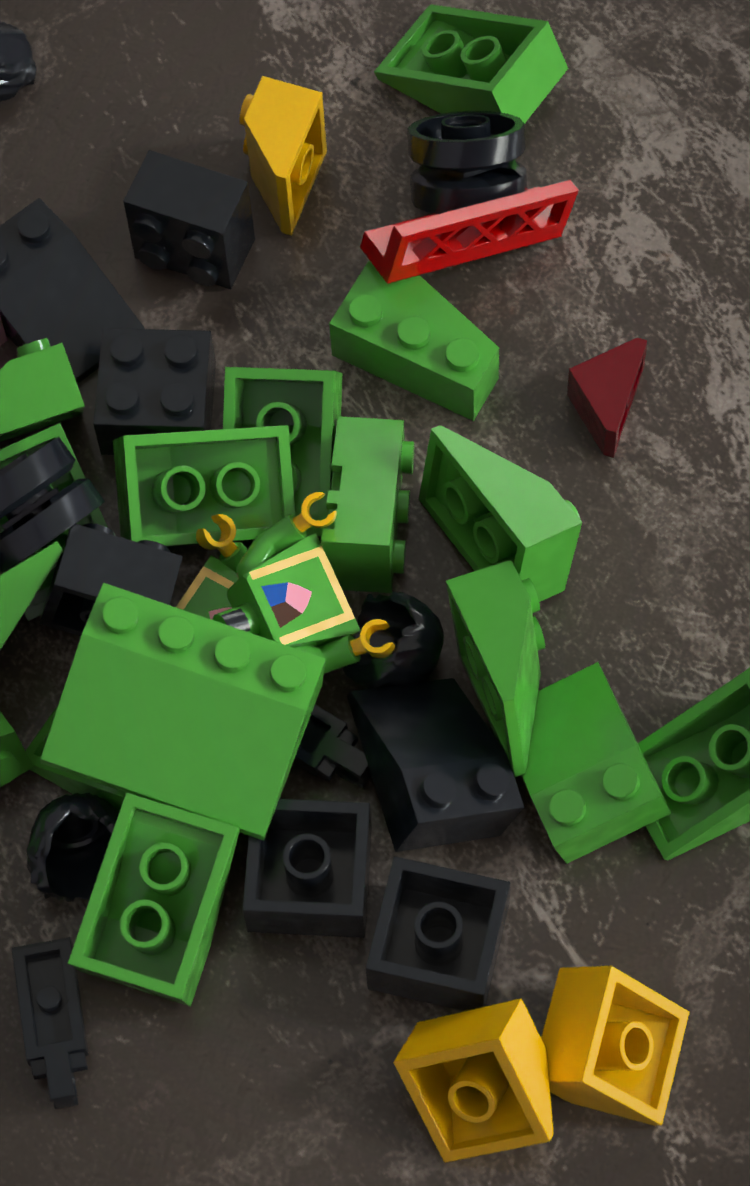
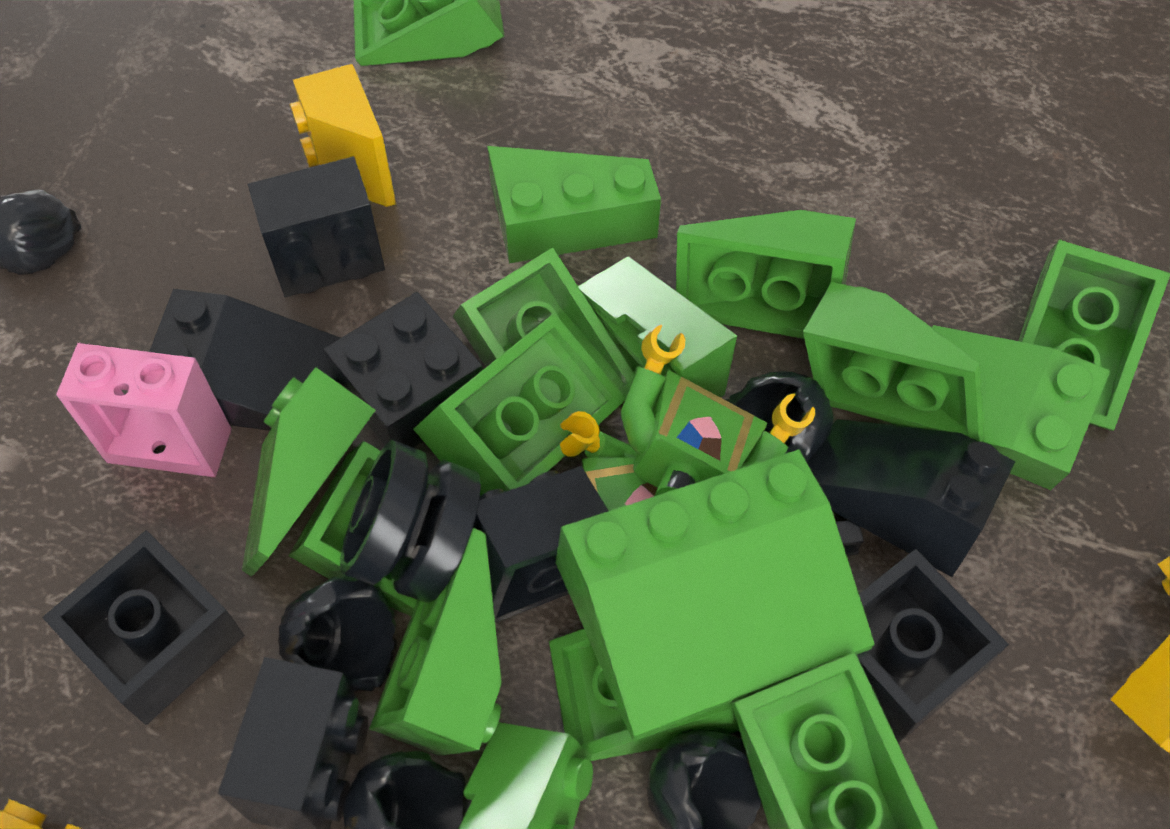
camera: 45 degrees left, 5 degrees down
red fence [360,180,579,284] -> none
black brick [366,856,511,1011] -> none
black wheel [407,111,527,214] -> none
dark red slope [567,338,648,458] -> none

